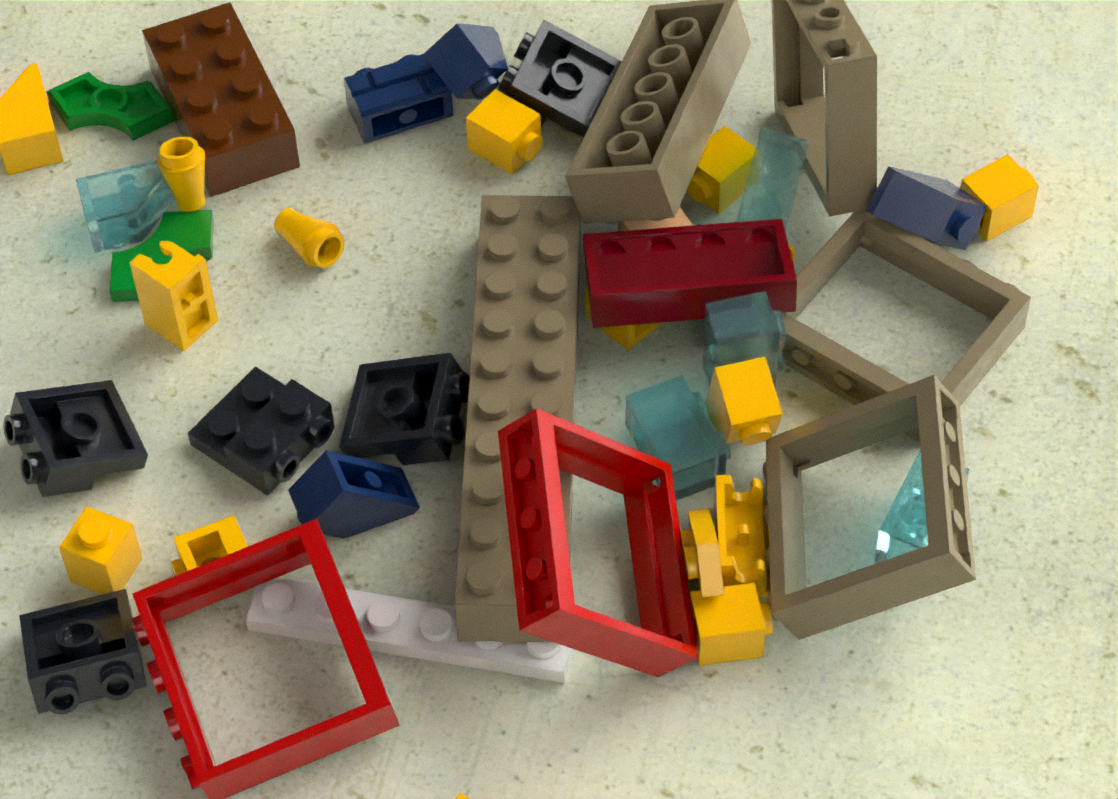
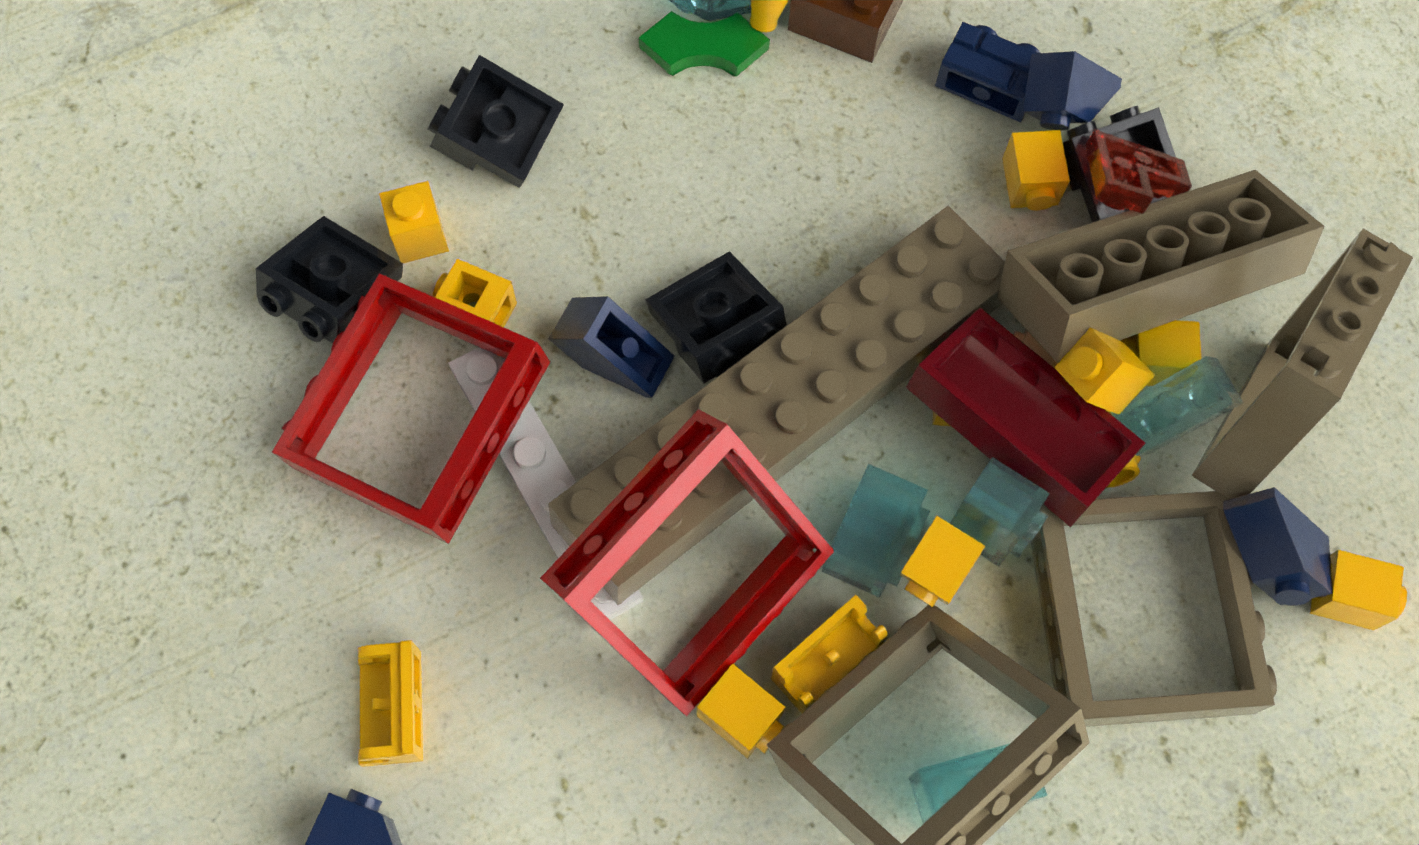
camera: 45 degrees right, 15 degrees up
yellow hinge [130,241,218,352] -> none
black plate [188,366,335,496] -> none
yellow cone [274,208,344,268] -> none
yellow plate [680,508,724,597] -> none
none -> yellow brick [1054,327,1155,414]
none -> clear red plate [1085,129,1192,214]

